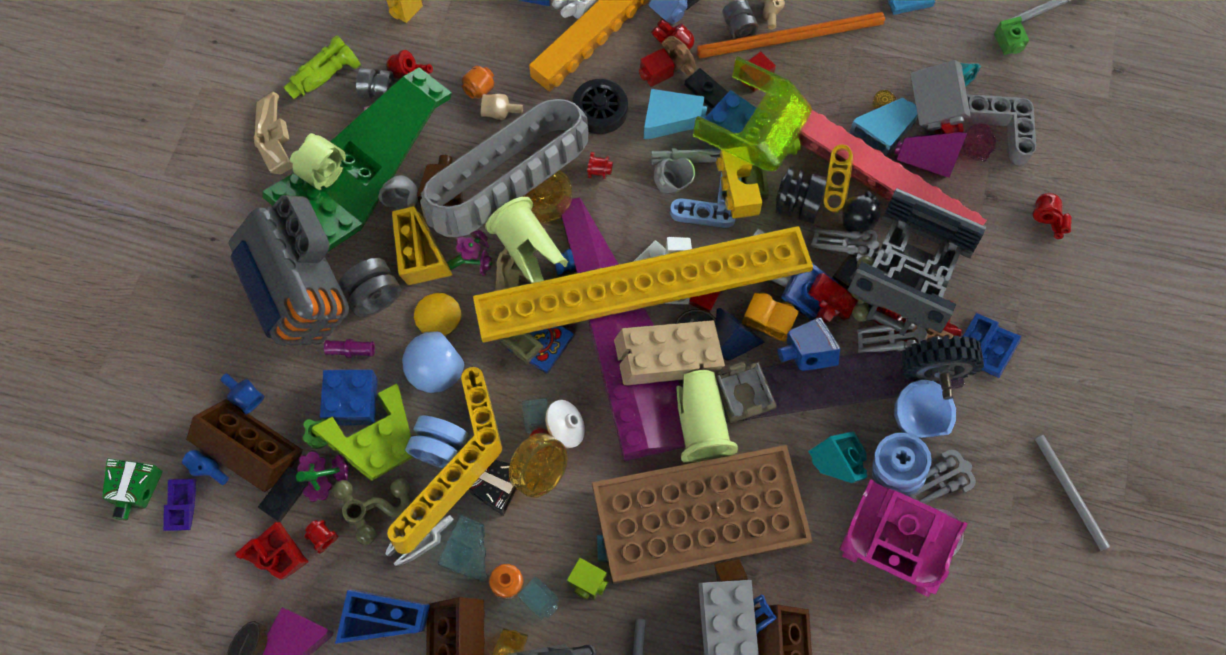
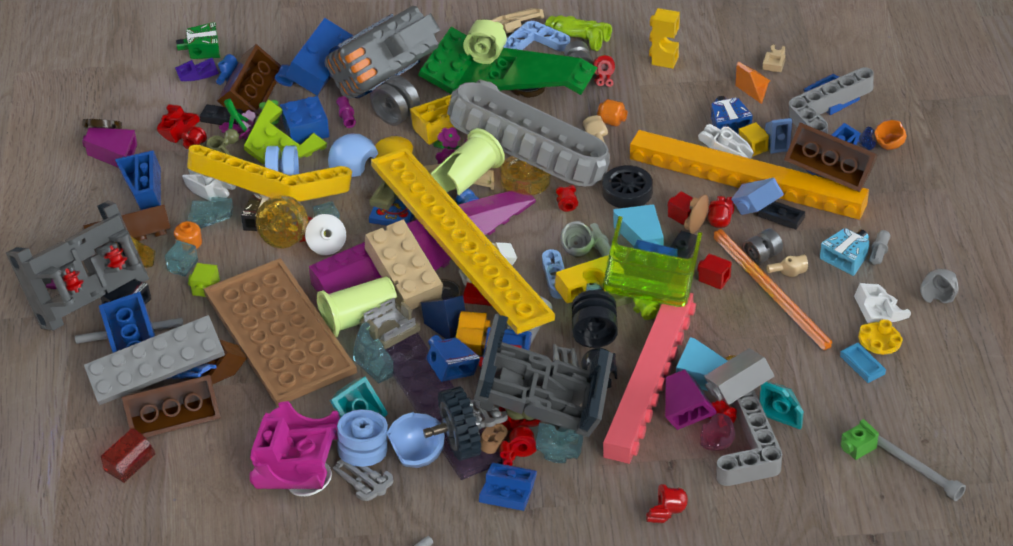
camera: 75 degrees right, 25 degrees down
yellow beam [824,144,853,213] -> none
none -> blue brick [285,18,357,96]
none -> clear light blue slope [353,322,393,384]
none -> light blue beam [504,21,570,51]
none -> clear light blue cylinder [536,423,584,463]

